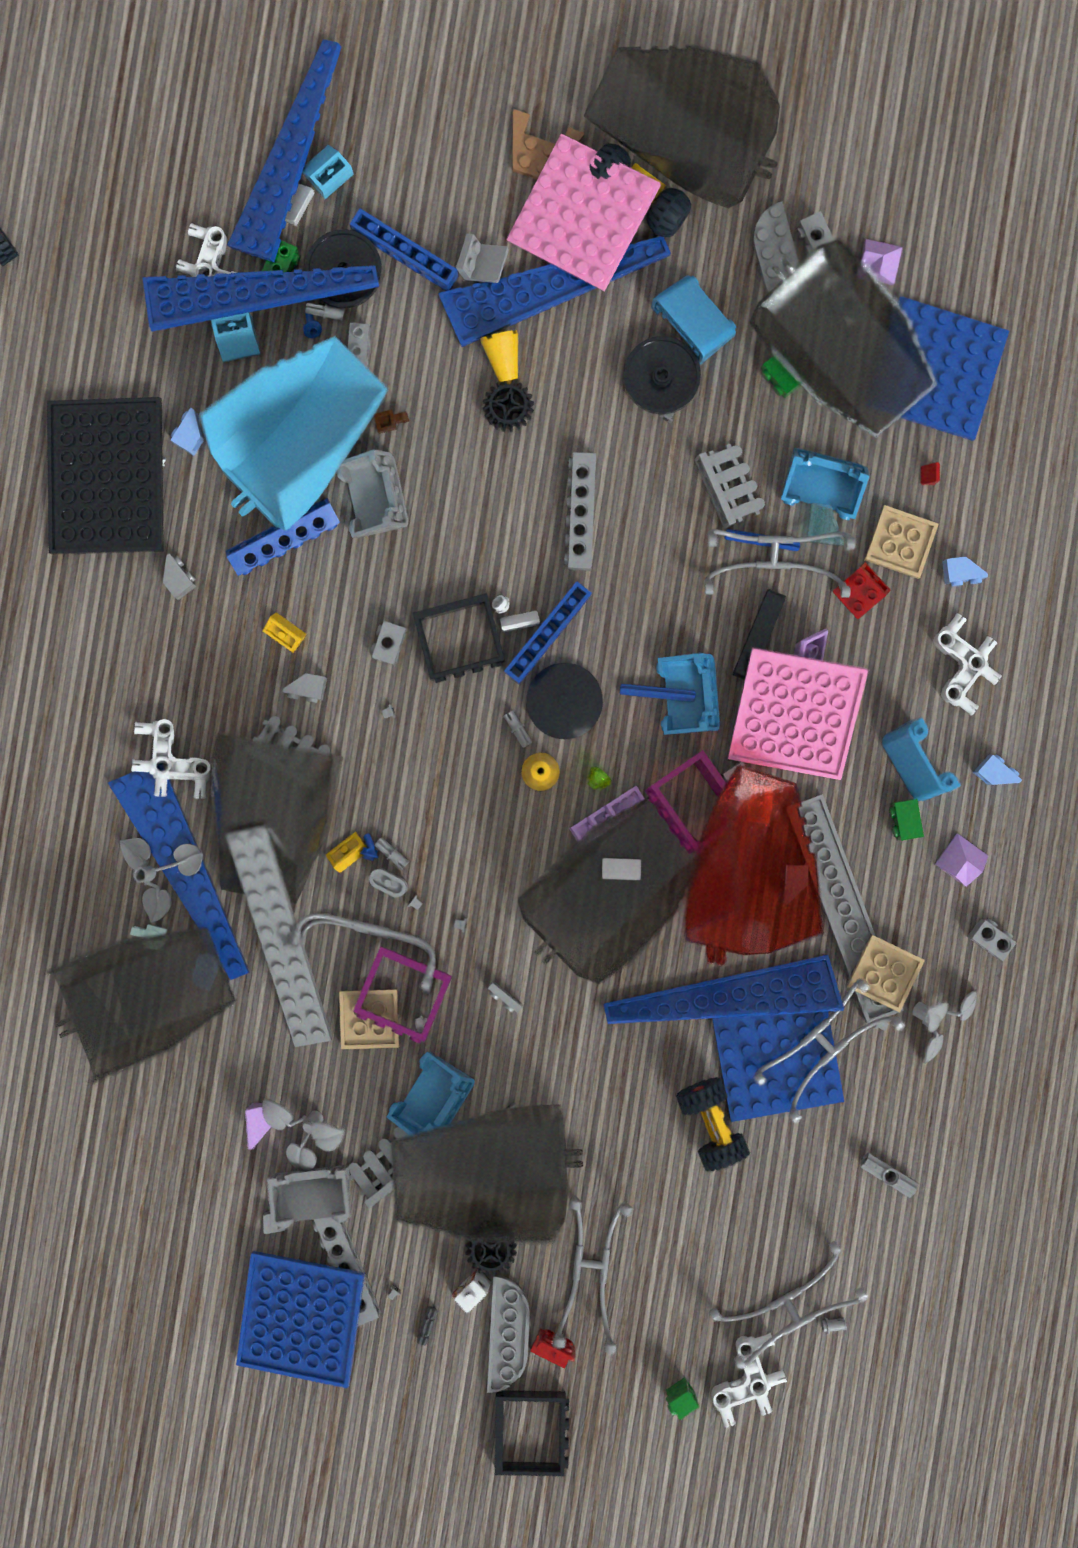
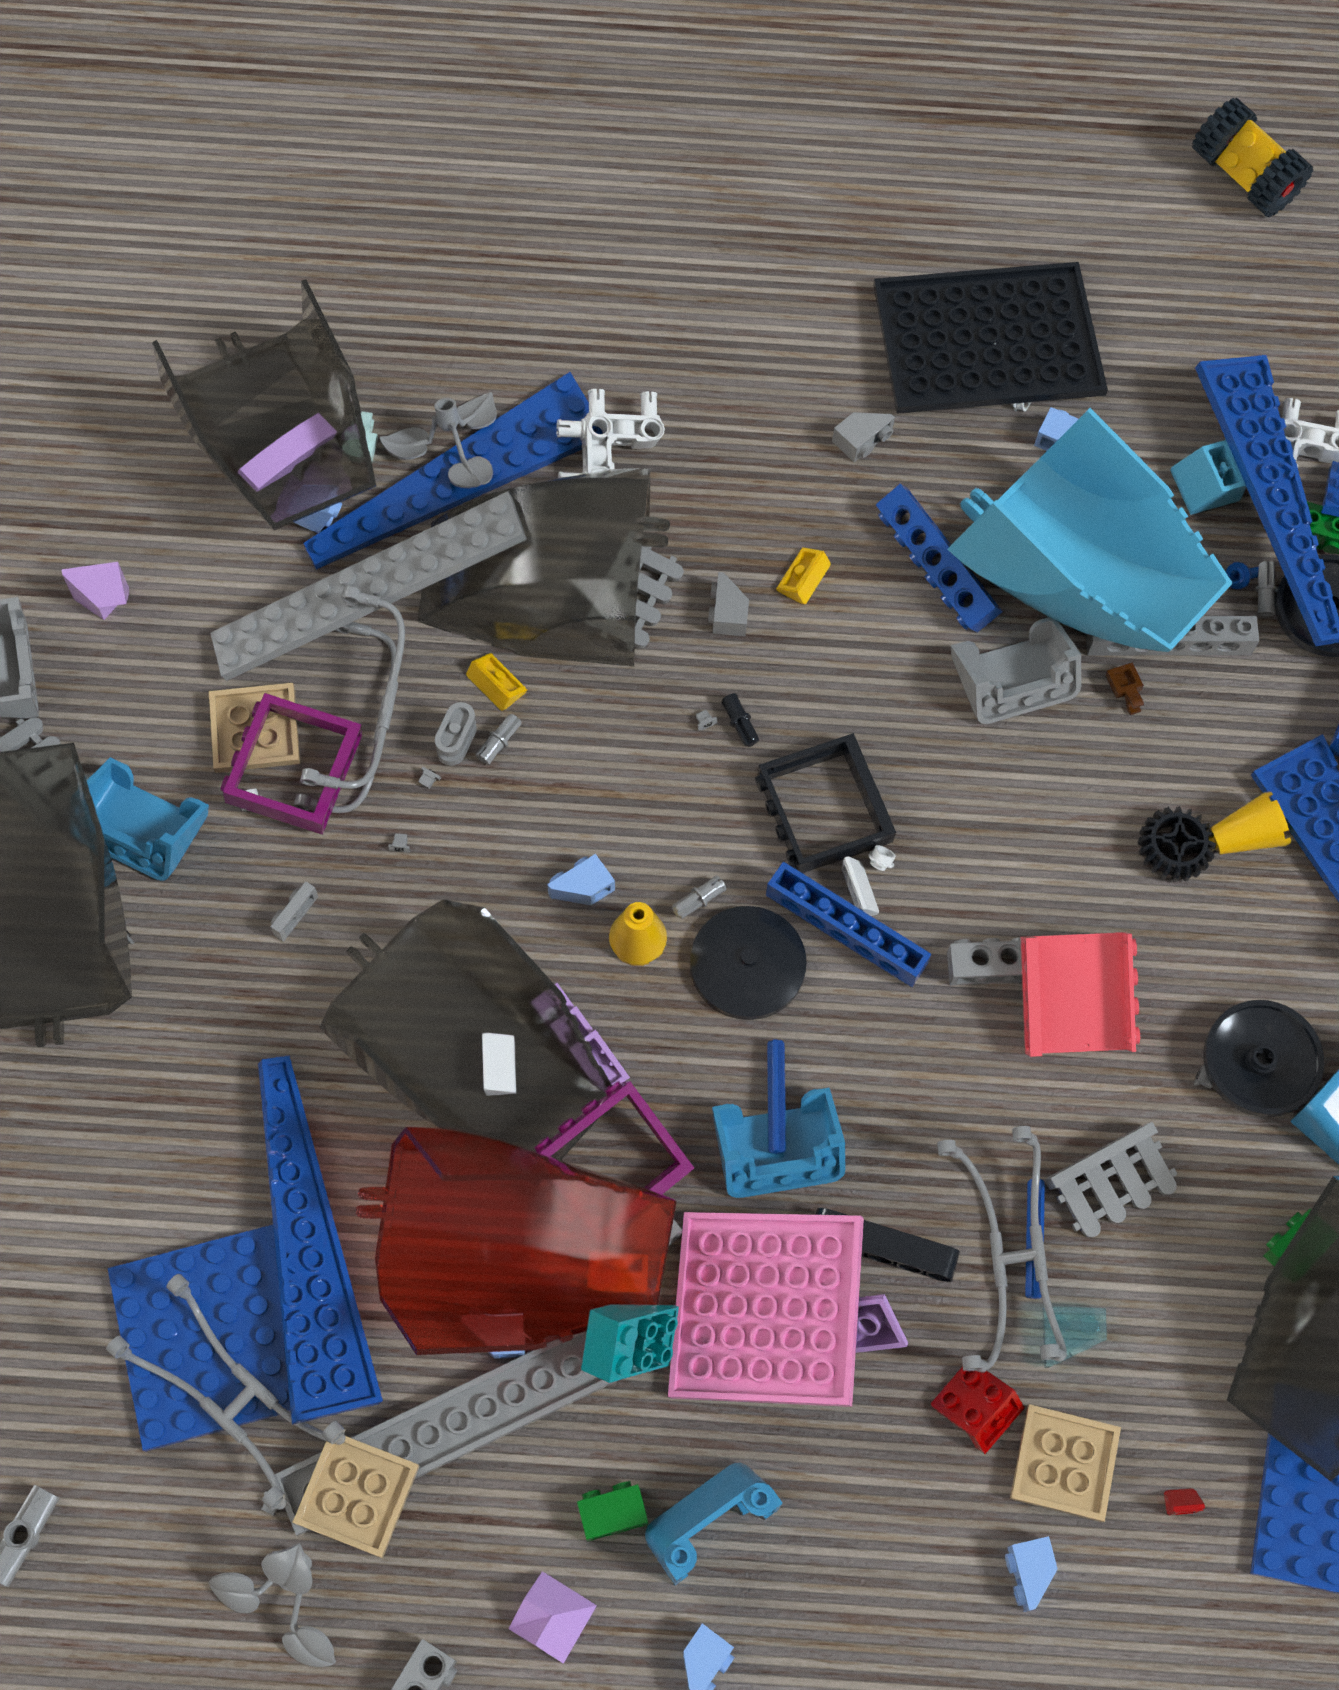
camera: 85 degrees right, 20 degrees down
light grey plant [263,1099,345,1171] -> none
blue plate [360,834,379,861] -> none
light grey brick [370,621,407,666] -> none
clear neon green cone [587,766,612,791] -> none
black plate [675,1077,750,1172] -> none
dark azure windscreen [781,448,870,520] -> none
white pin [933,613,1002,716] -> none
none -> lavender slope [238,413,337,492]
none -> light blue slope [547,854,615,905]
none -> teal slope [581,1305,679,1383]
none -> black axle [721,693,759,747]
none -> coral panel [1020,932,1140,1057]

